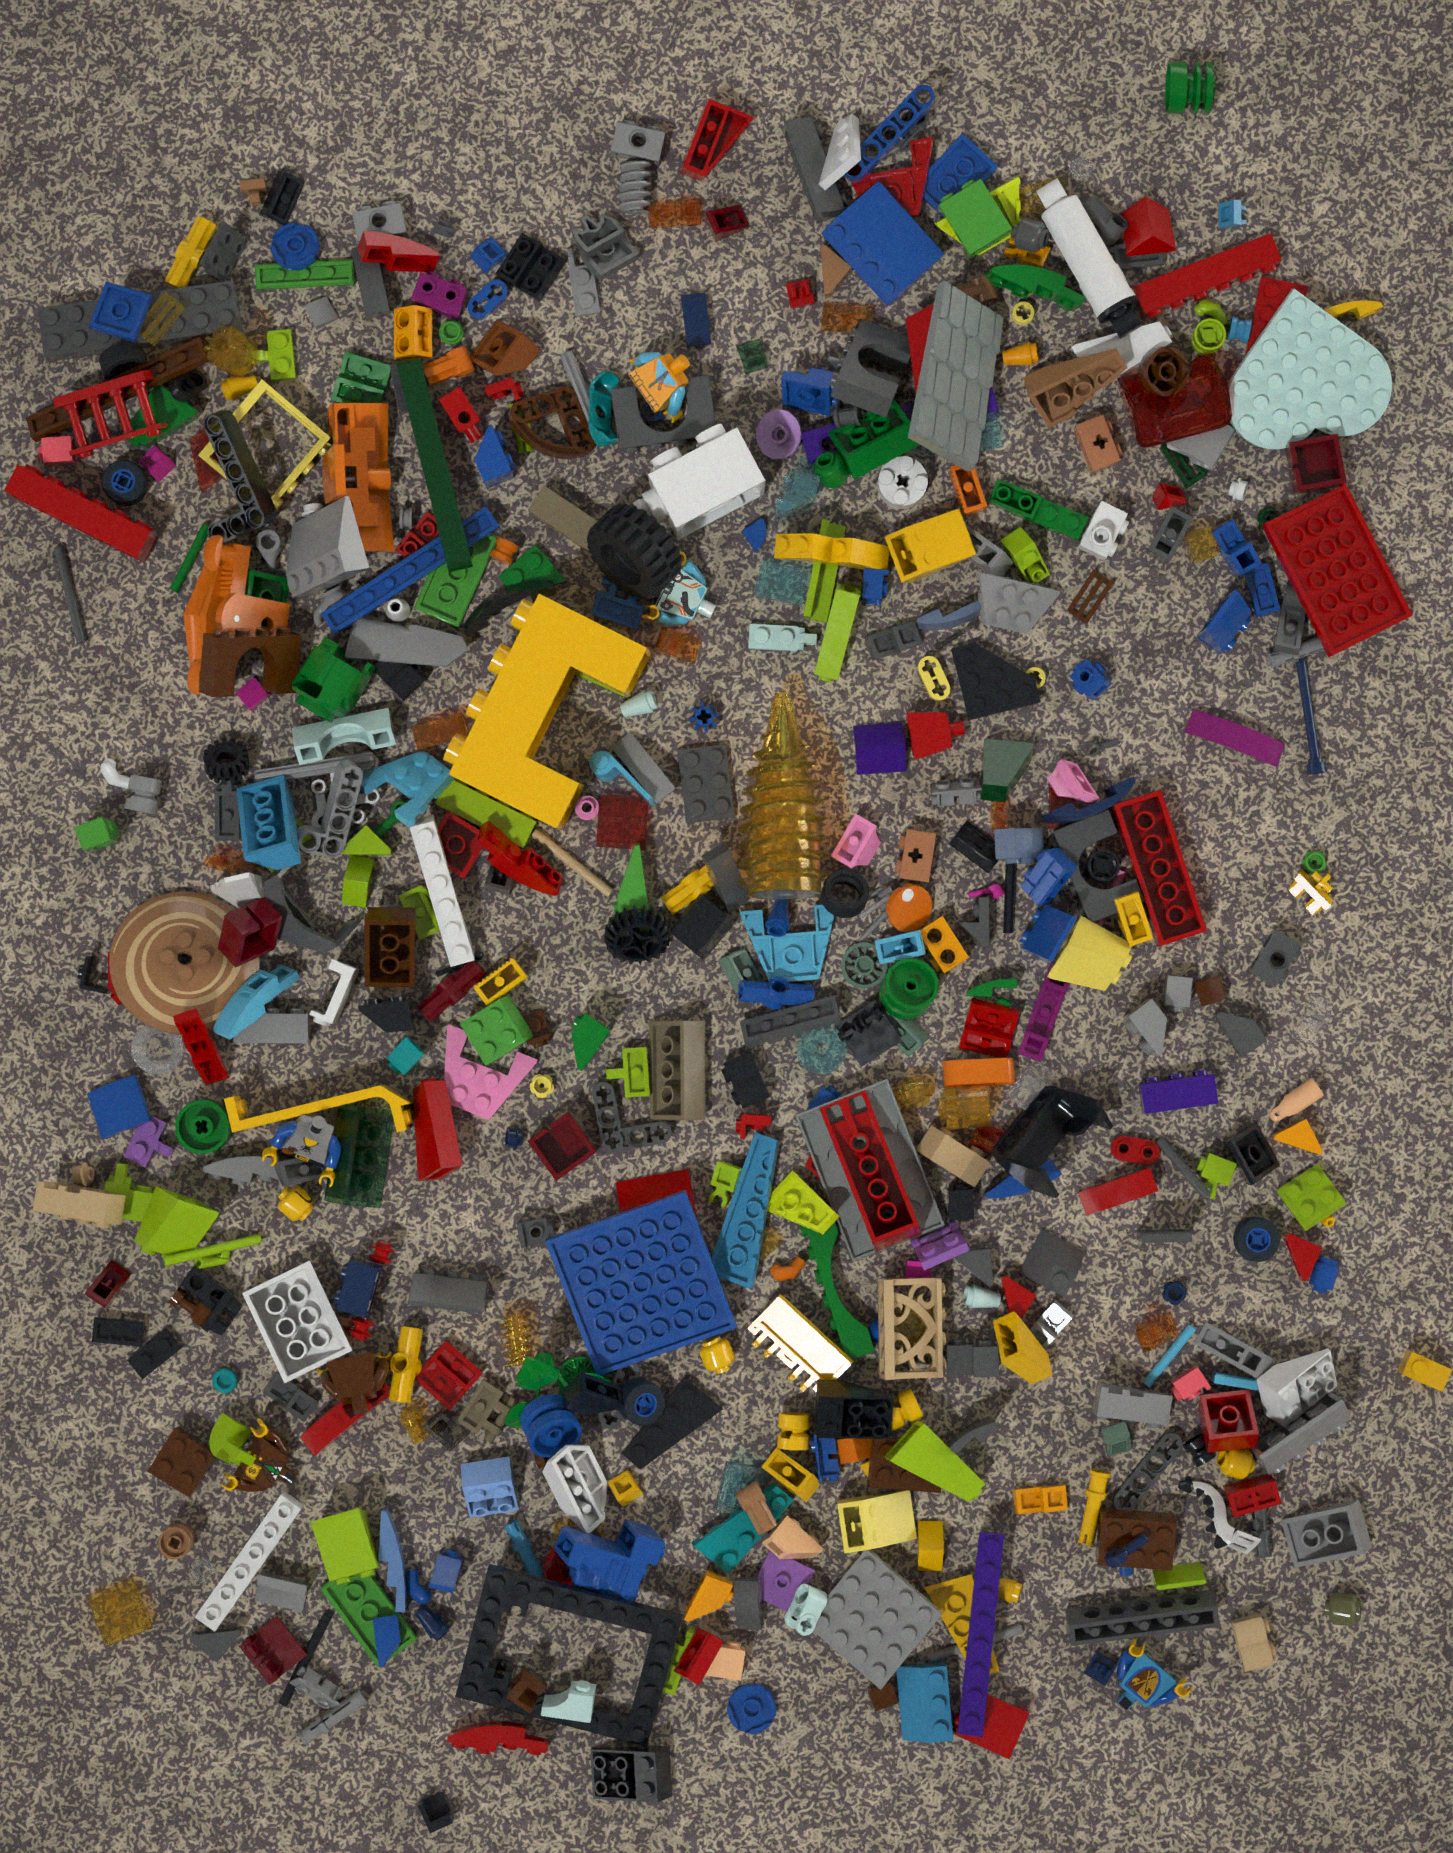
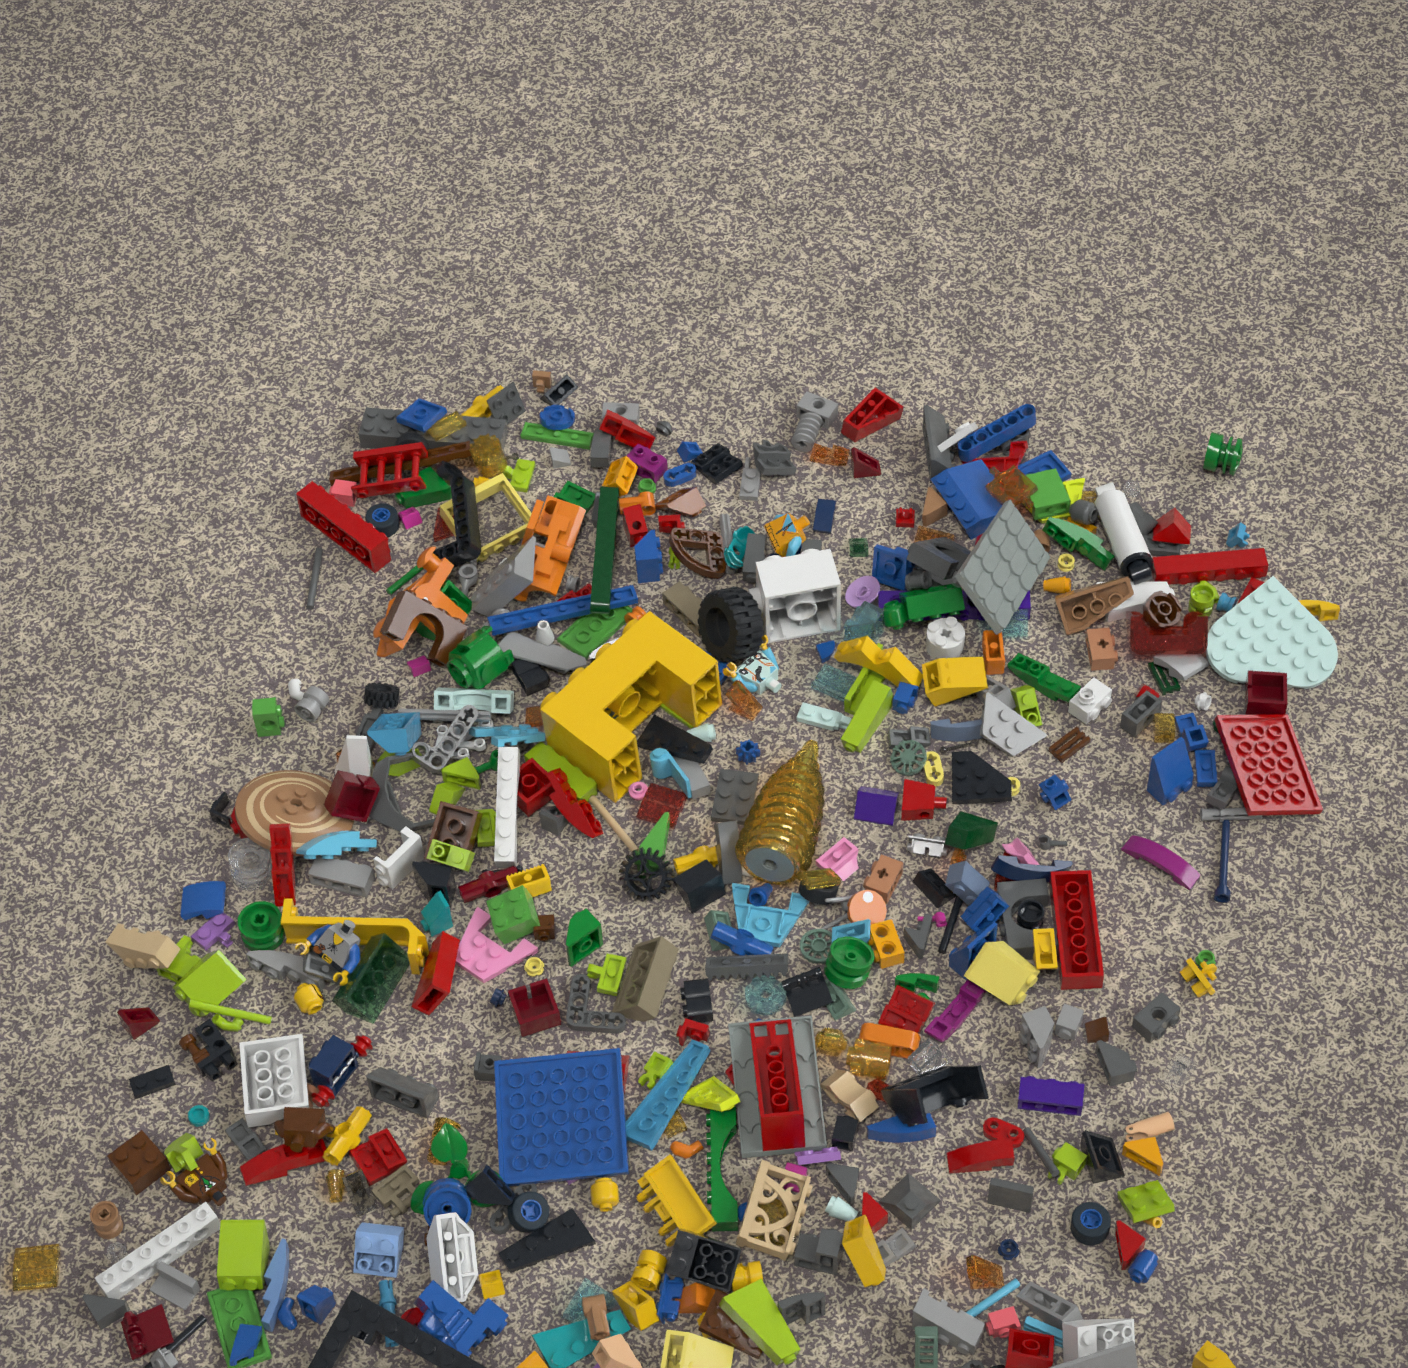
camera: 20 degrees right, 35 degrees down
black plate [92,1317,145,1347] -> none
dark blue cone [415,1605,451,1642] -> none
none -> lime slope [427,839,475,872]
none -> black wing [637,714,713,764]
none -> clear yellow tile [797,868,842,890]
none -> sand green wheel [890,739,927,776]
none -> clear orange plate [985,465,1038,509]

